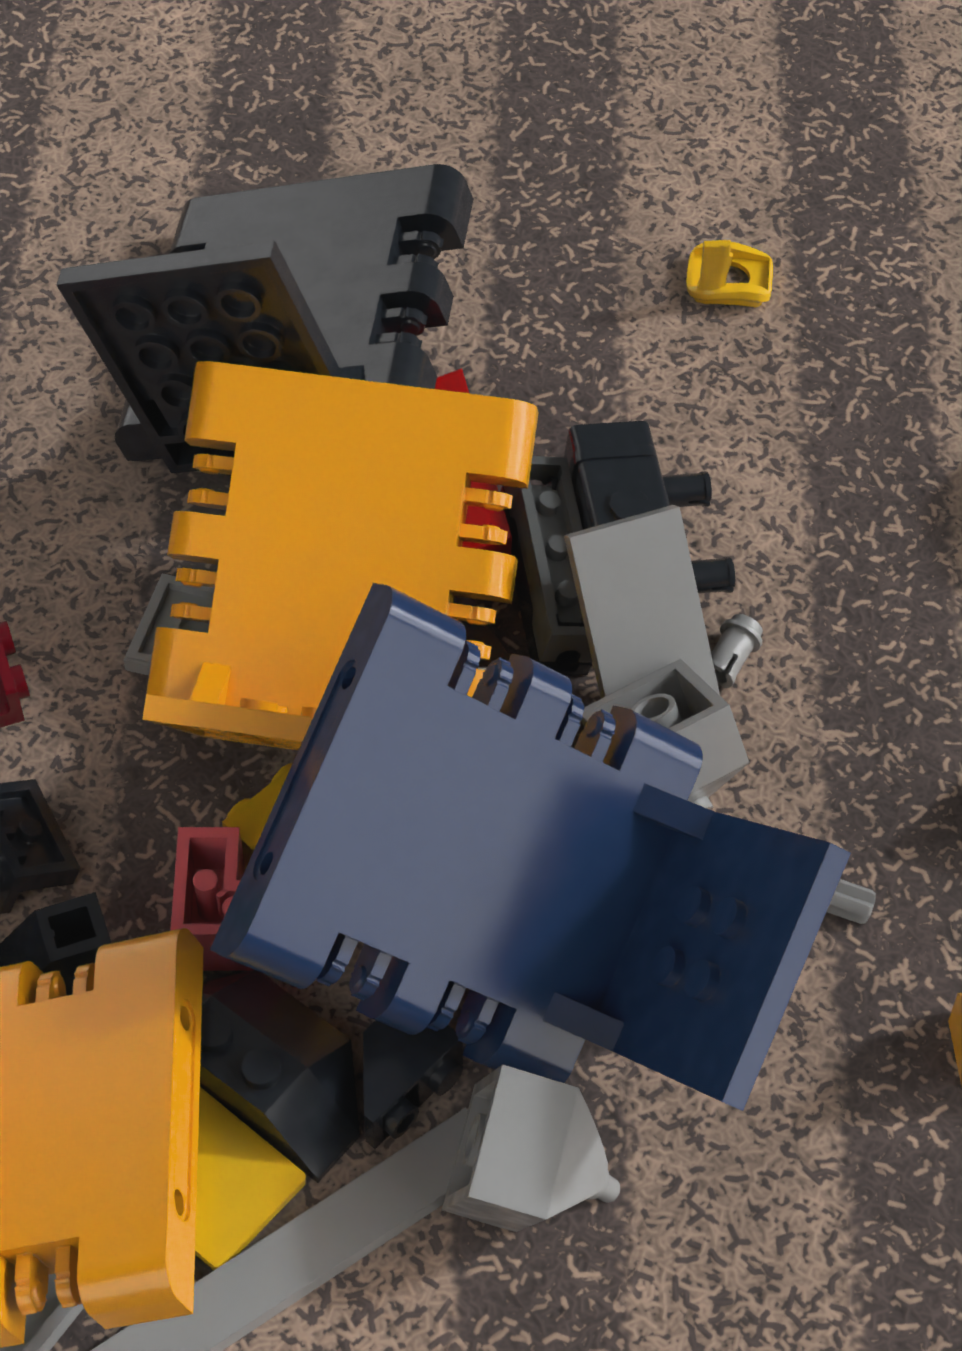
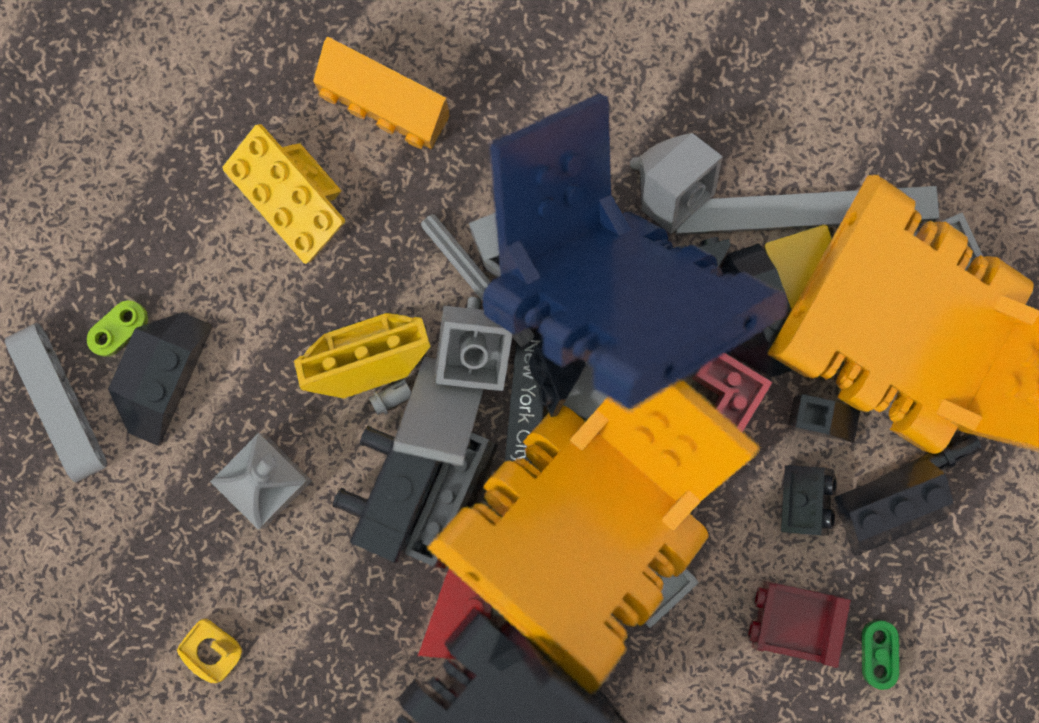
camera: 145 degrees left, 30 degrees up
none -> light grey piece [210,433,313,530]
none -> yellow wedge [294,313,431,399]

